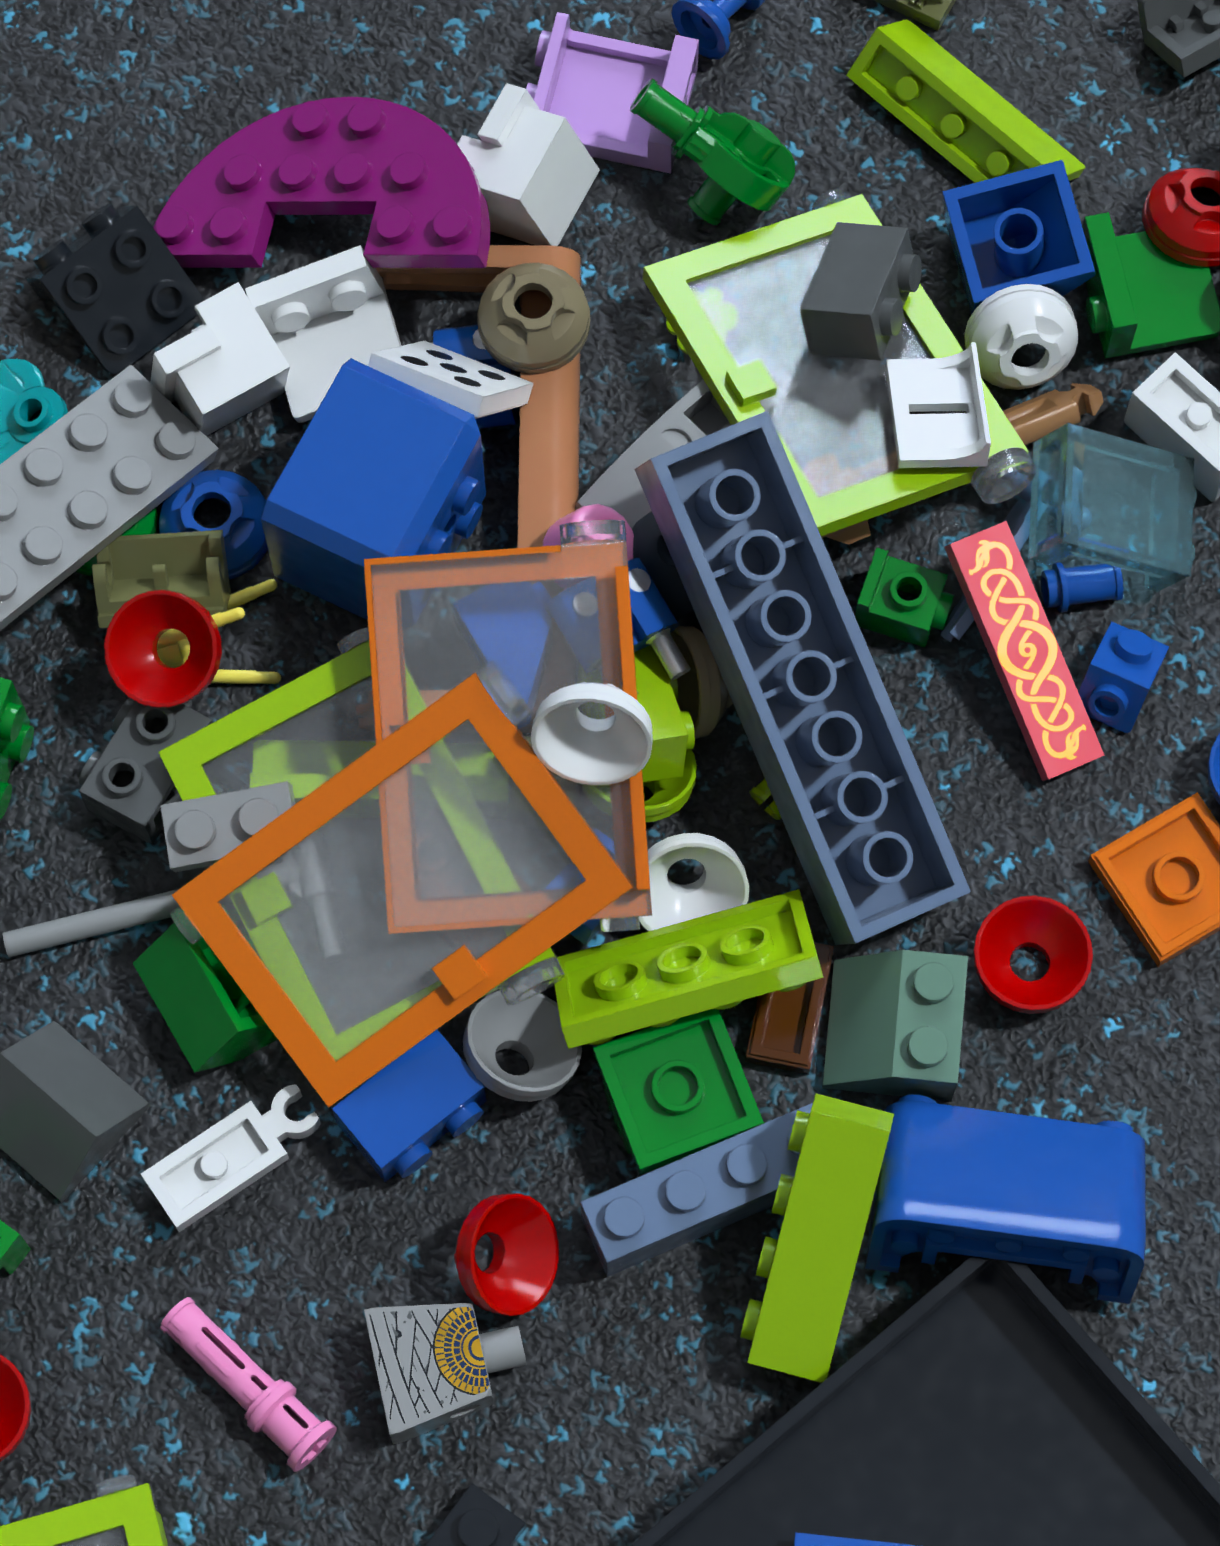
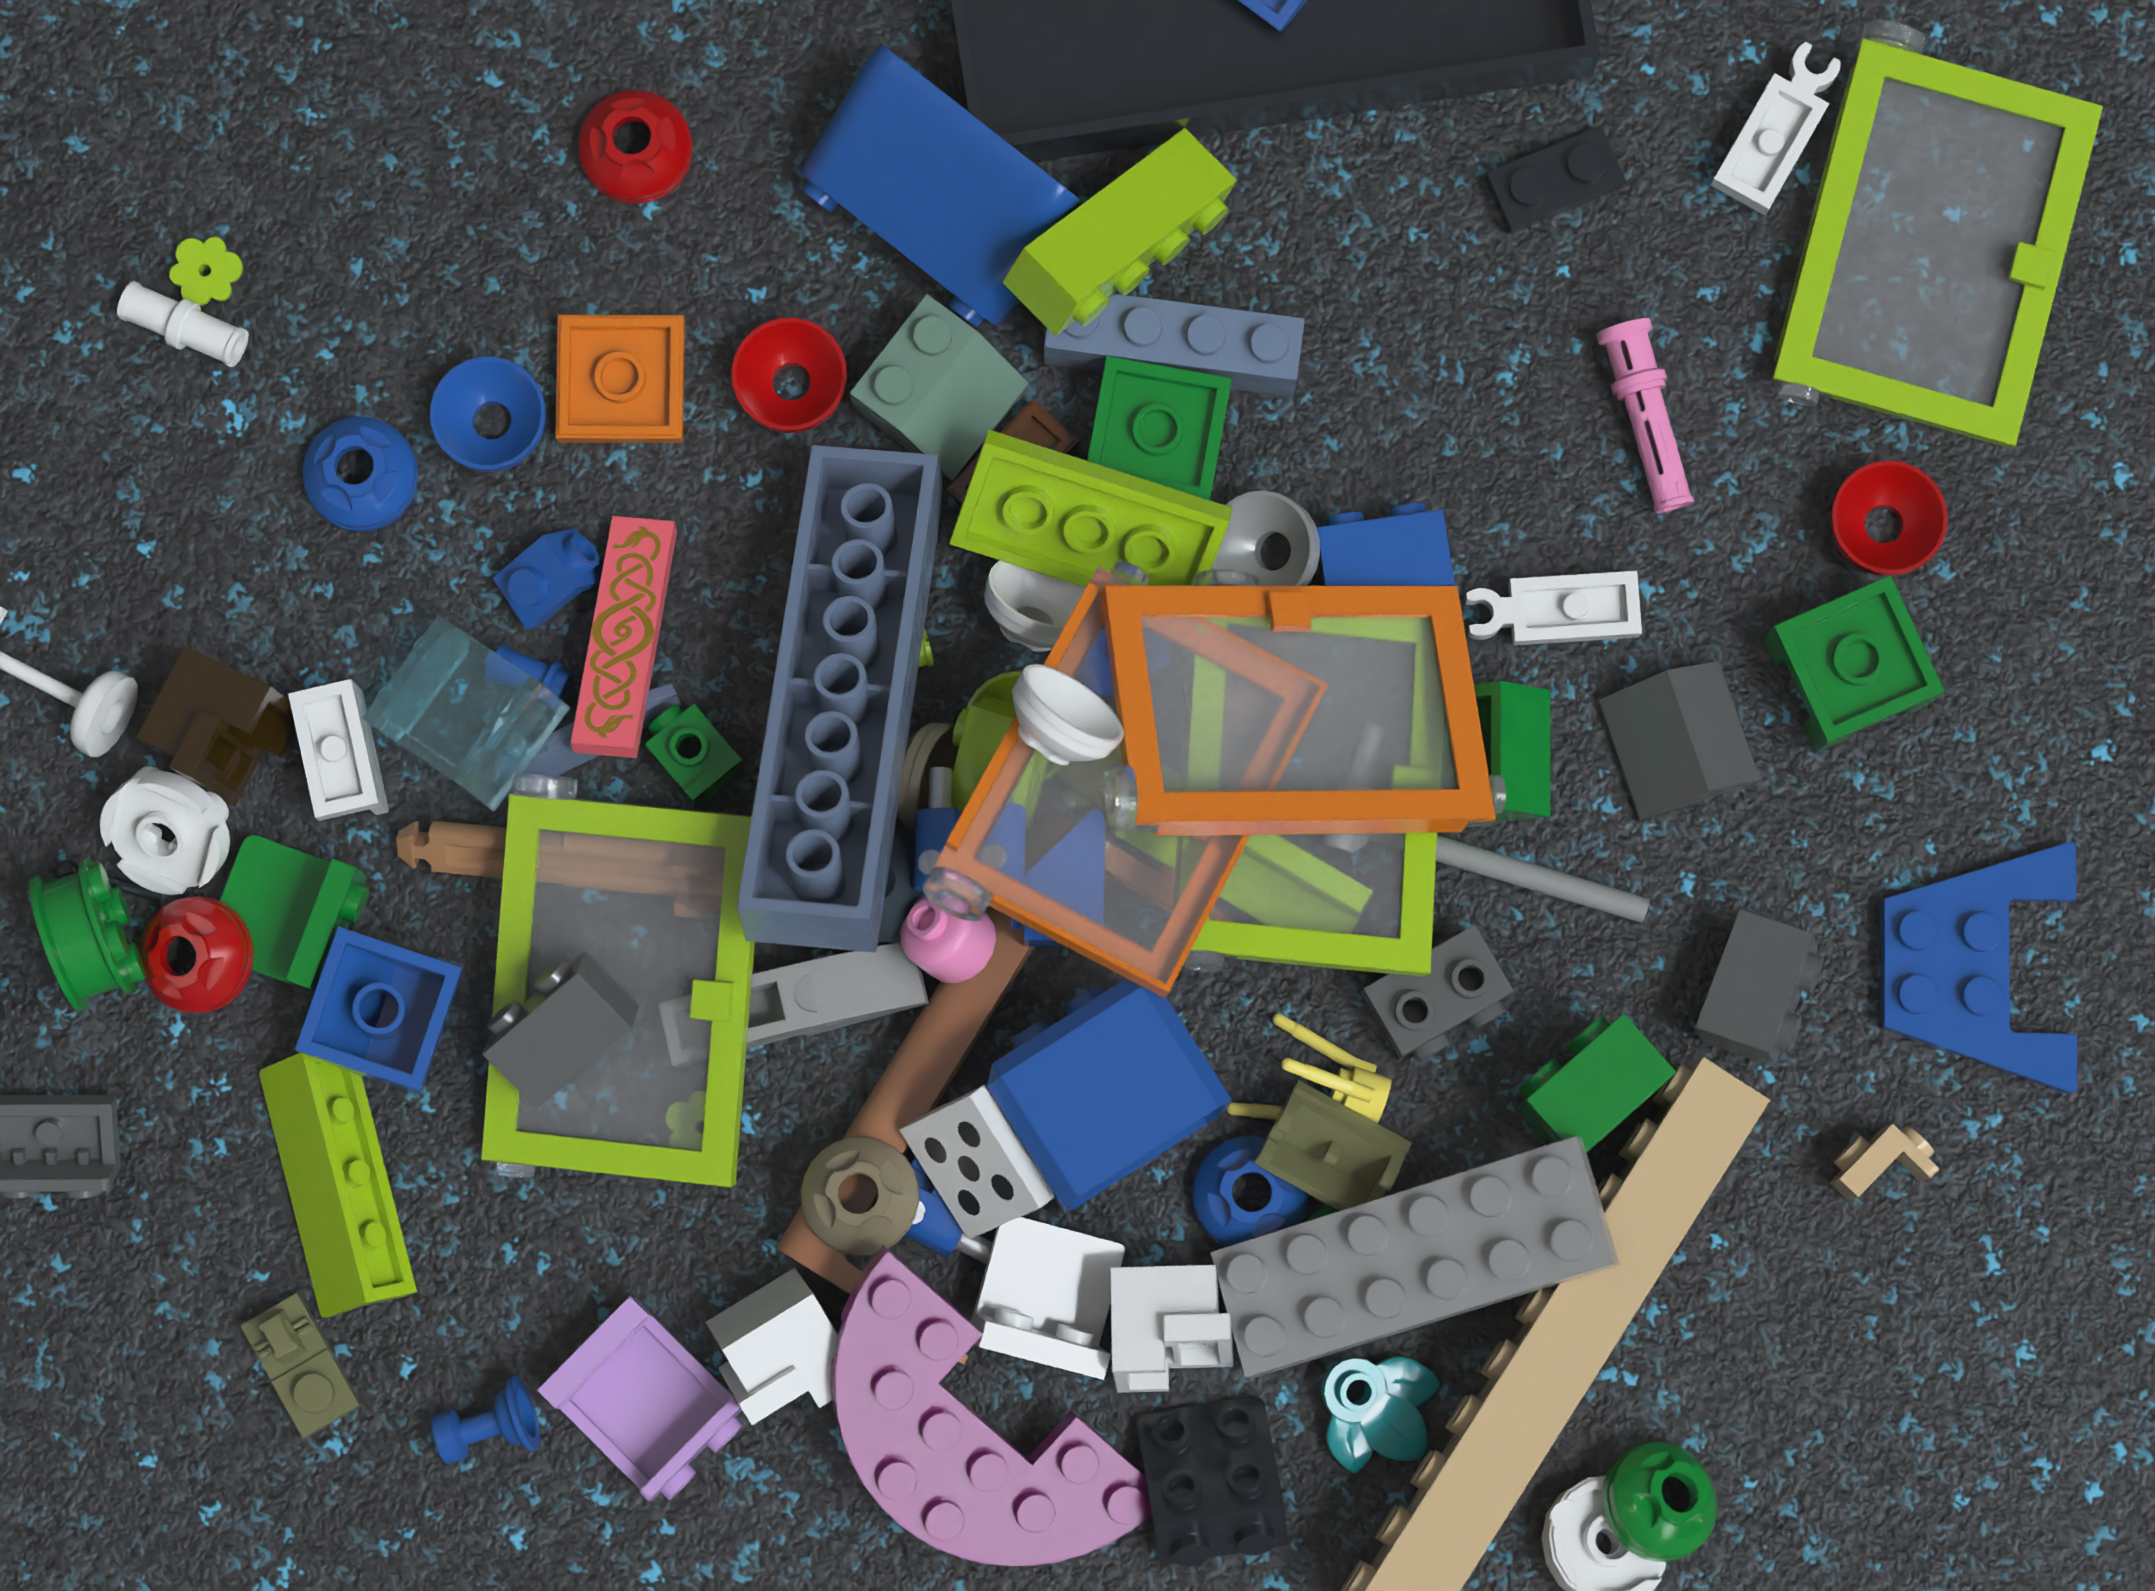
camera: 150 degrees left, 10 degrees up
red piece [104,590,222,707] -> none
light grey plate [160,781,302,872] -> none
light grey torso [364,1303,527,1444] -> none
red piece [454,1193,559,1316] -> none
green pin [629,78,795,225] -> none
white piece [885,342,991,468] -> none
white piece [964,284,1078,390] -> none

